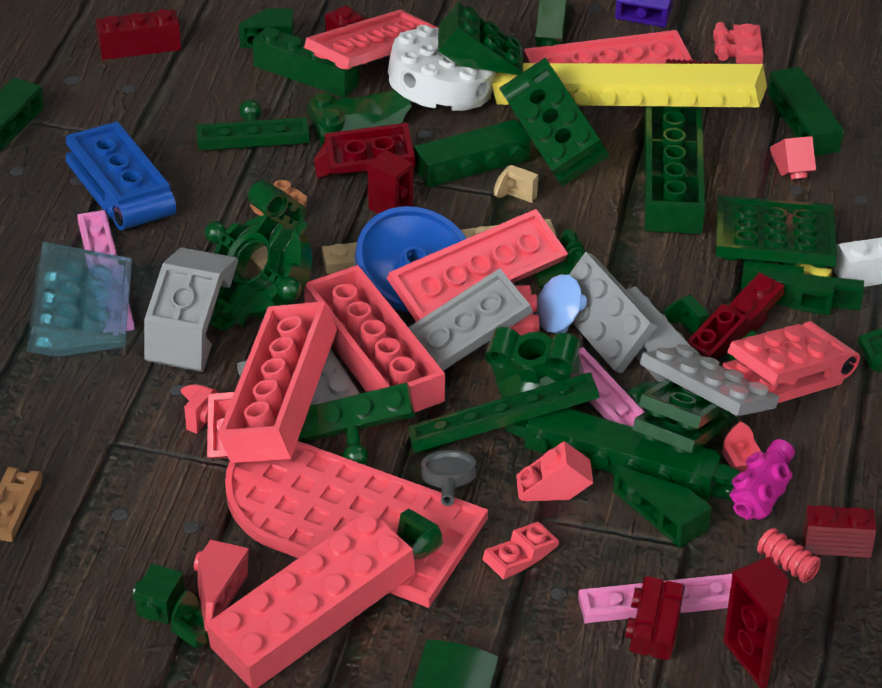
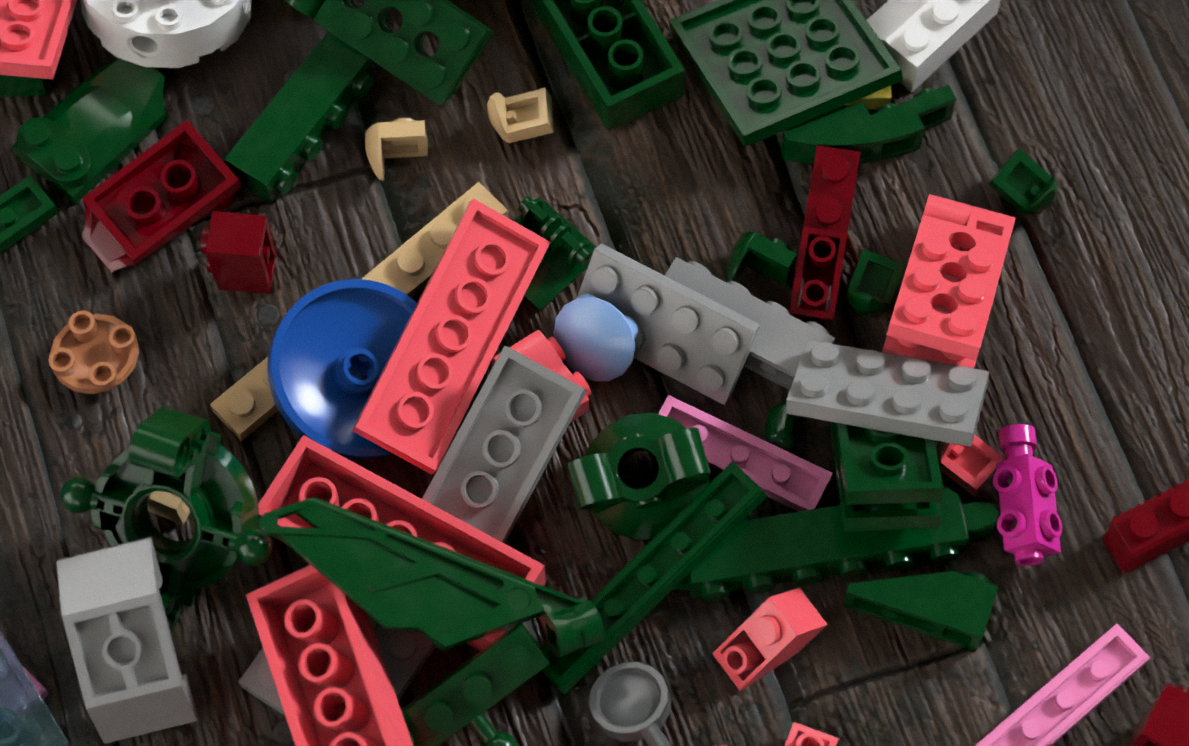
camera: 30 degrees left, 25 degrees up
coral piece [757,528,821,583] -> none
none -> dark green wing [258,497,605,657]
none -> tan plate [487,88,553,143]

